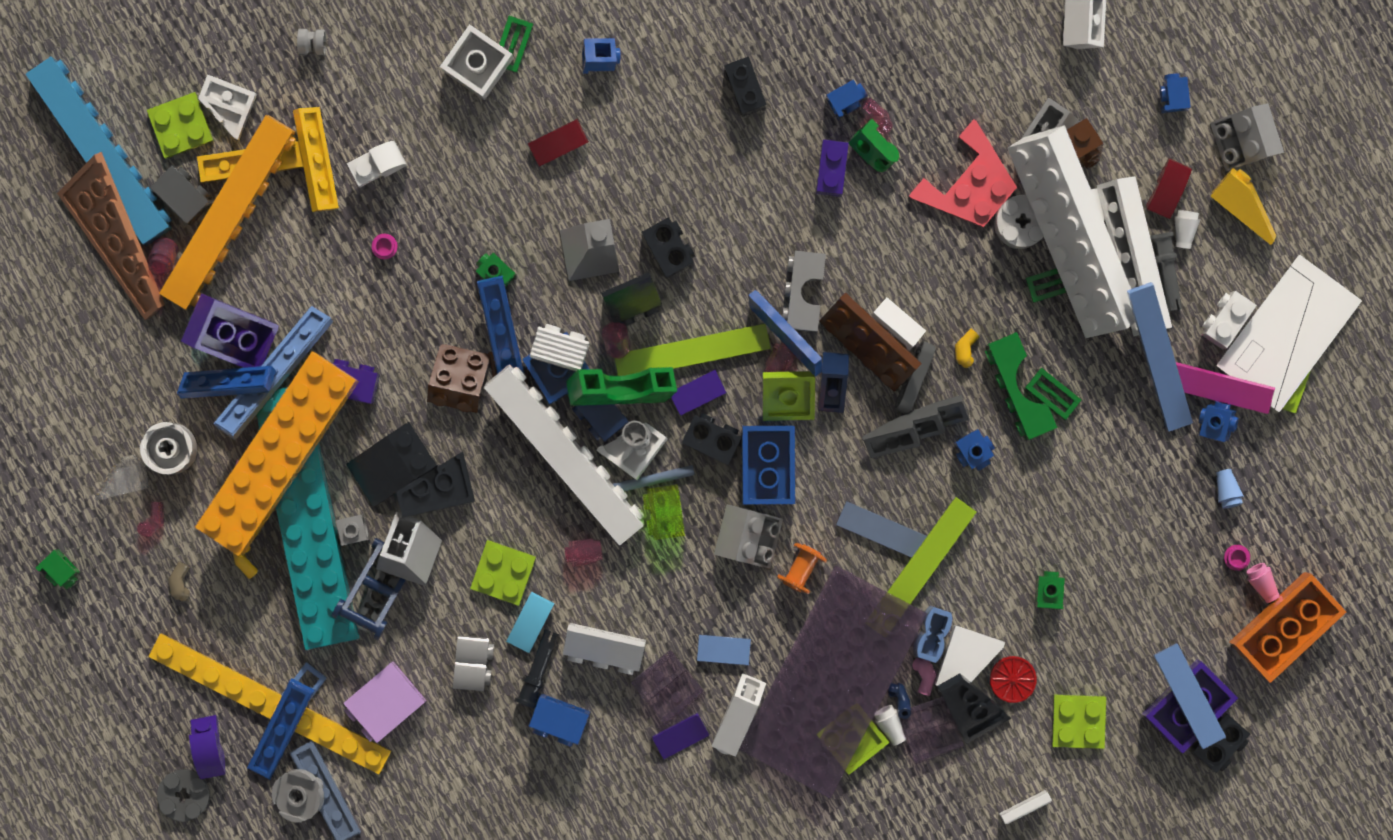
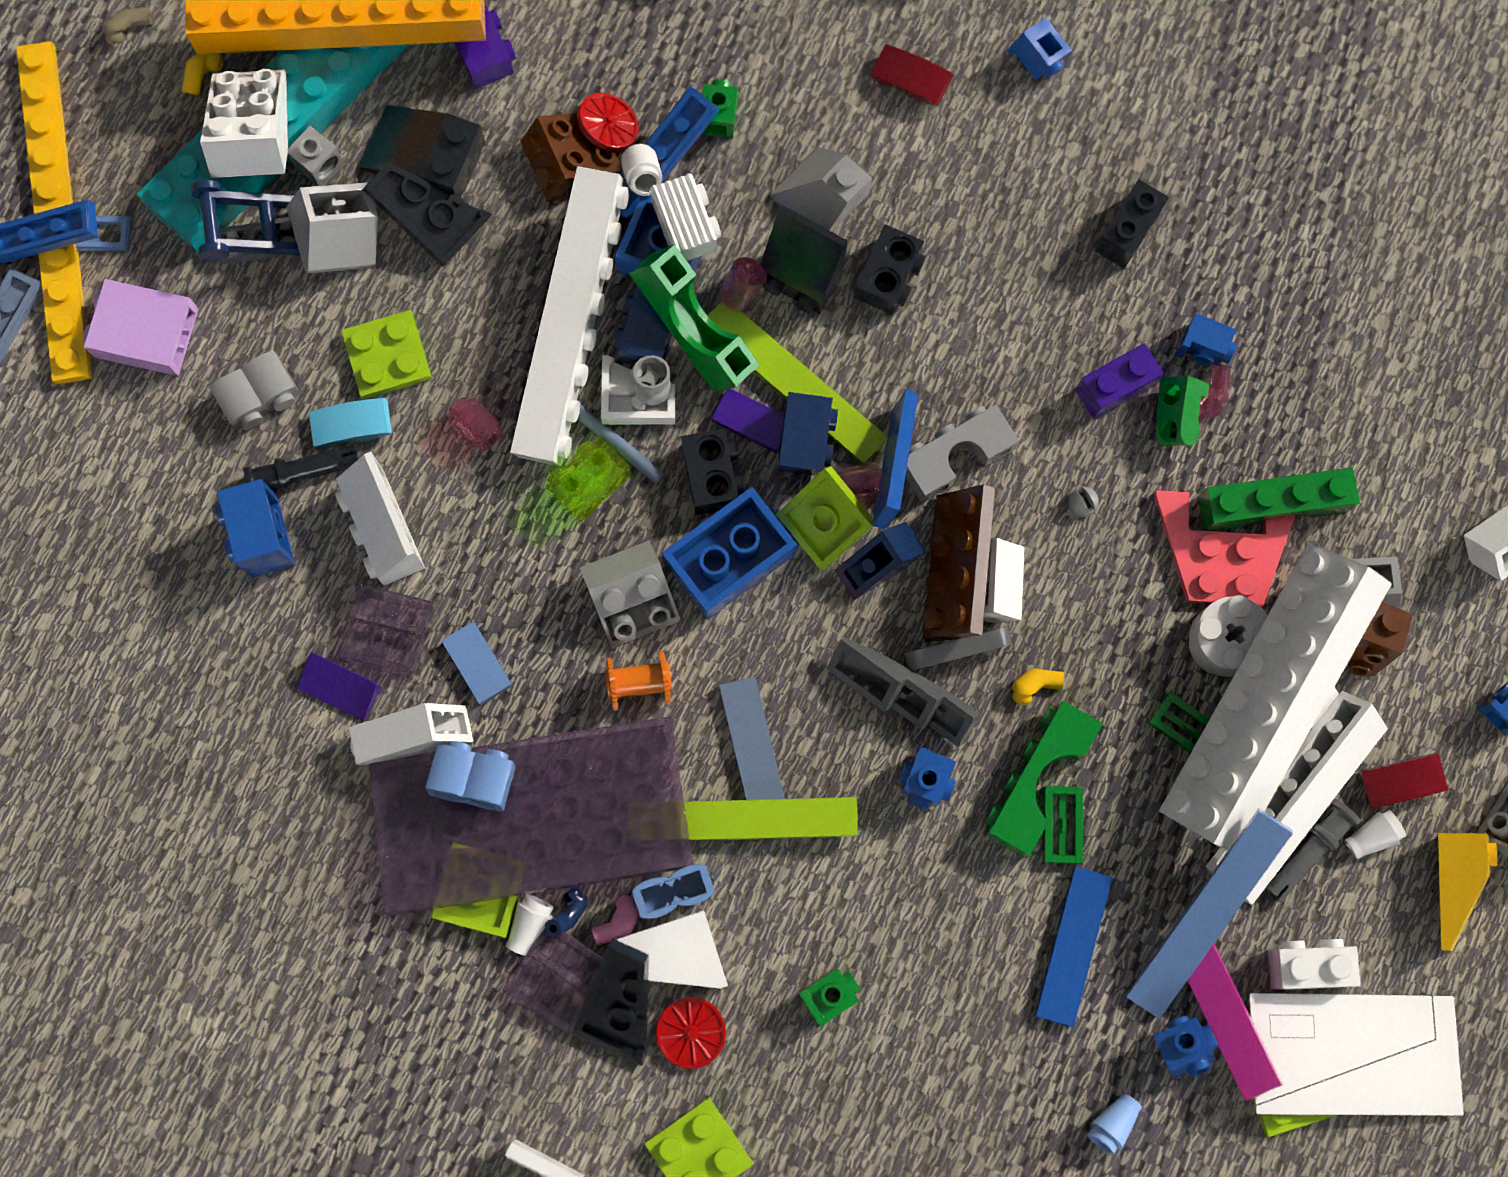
camera: 50 degrees right, 10 degrees down
none -> white slope [200,69,288,178]
none -> medium blue brick [425,741,515,812]
none -> red wheel [577,93,639,152]
none -> white brick [621,144,662,196]
none -> dark blue brick [777,392,838,476]
none -> blue tile [1034,866,1113,1027]
none -> light grey hinge [1068,487,1099,517]
none -> green arch [1197,467,1360,531]

